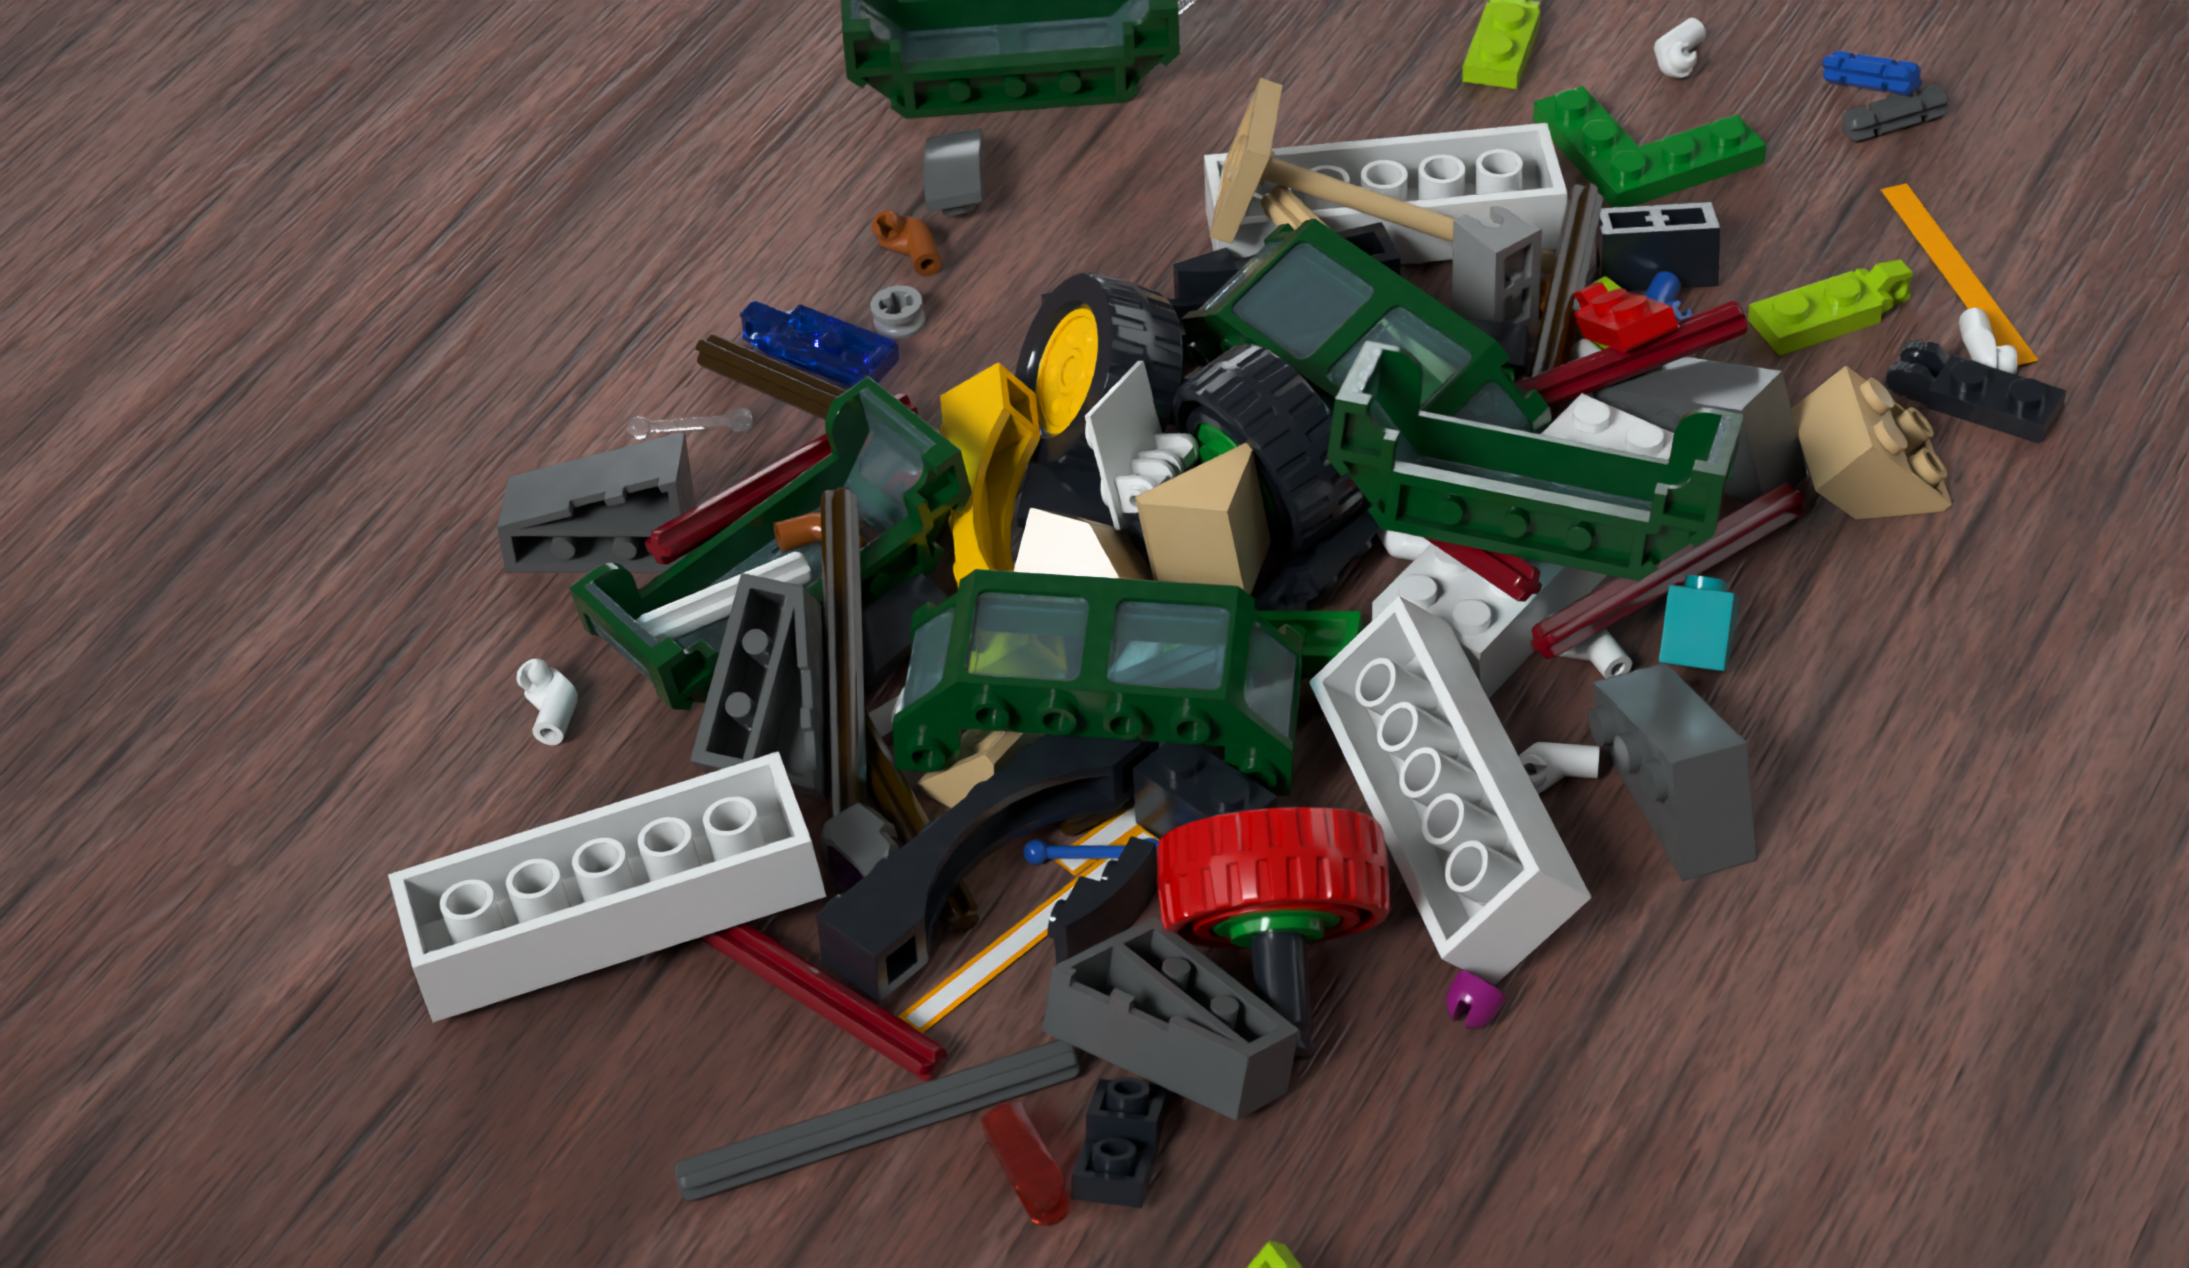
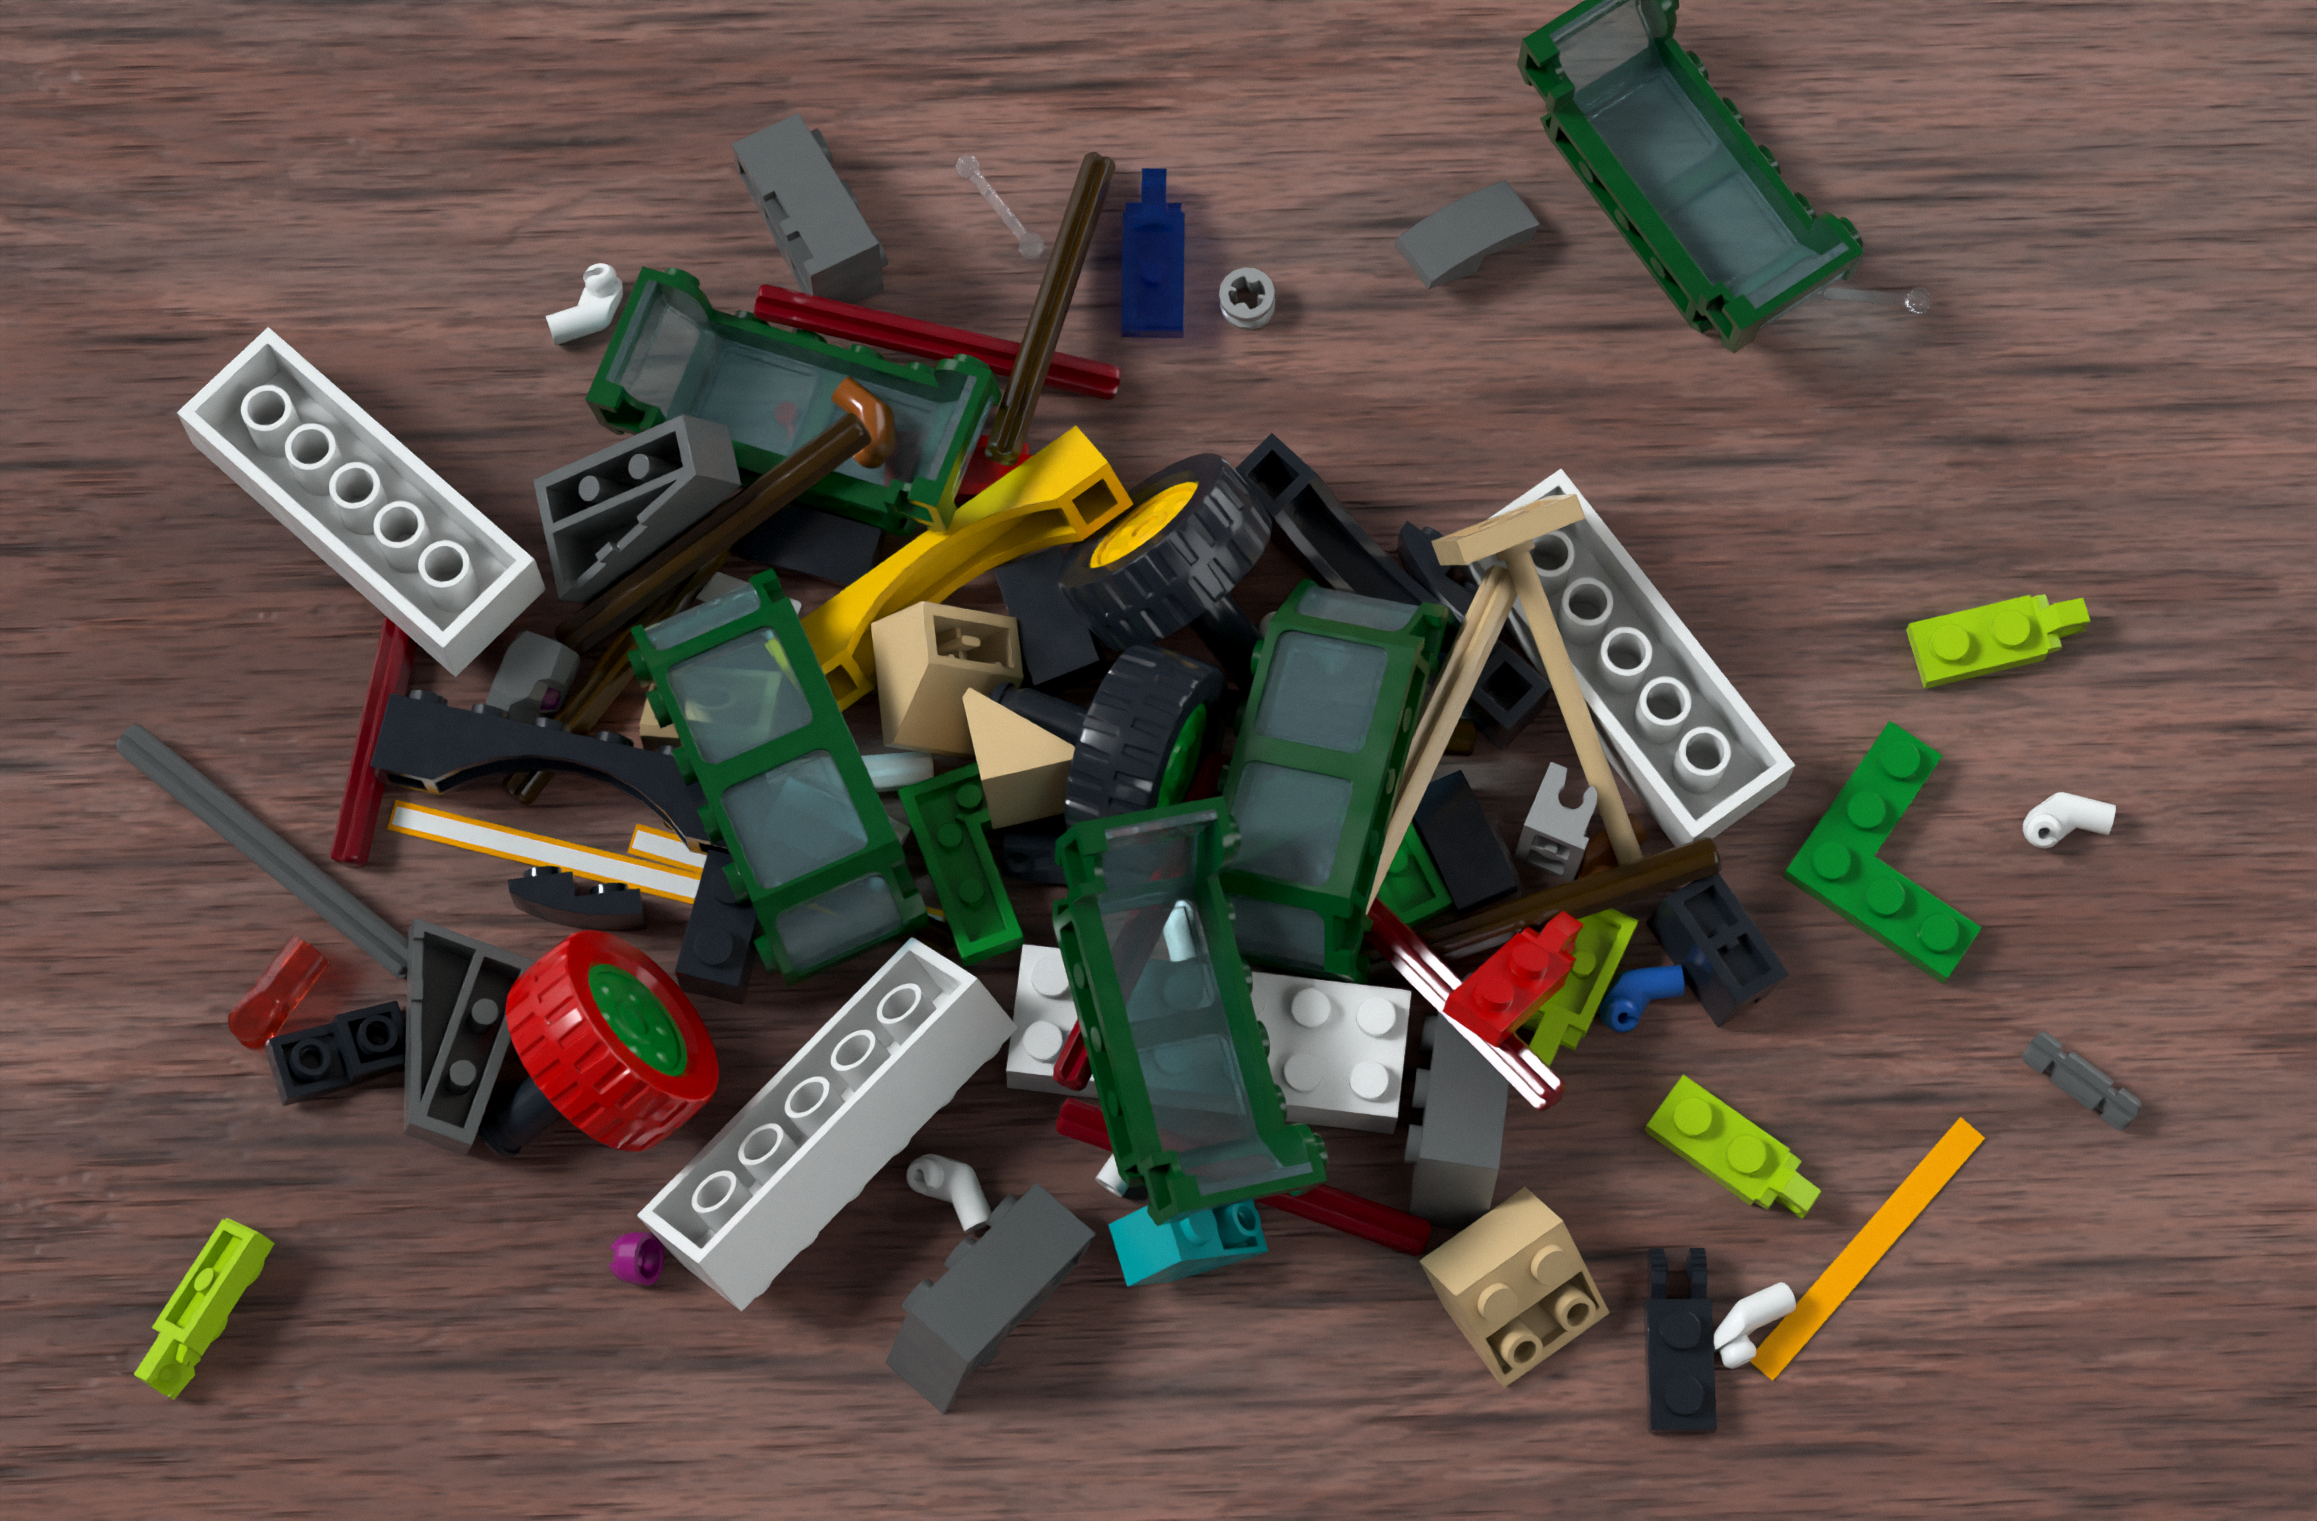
camera: 55 degrees right, 30 degrees up
white axle [635,552,812,648] -> none
dark orange arm [871,210,942,276] -> none
blue hinge [1023,838,1159,865] -> none
white hinge [1085,361,1199,530] -> none
blue axle [1822,51,1922,96] -> none

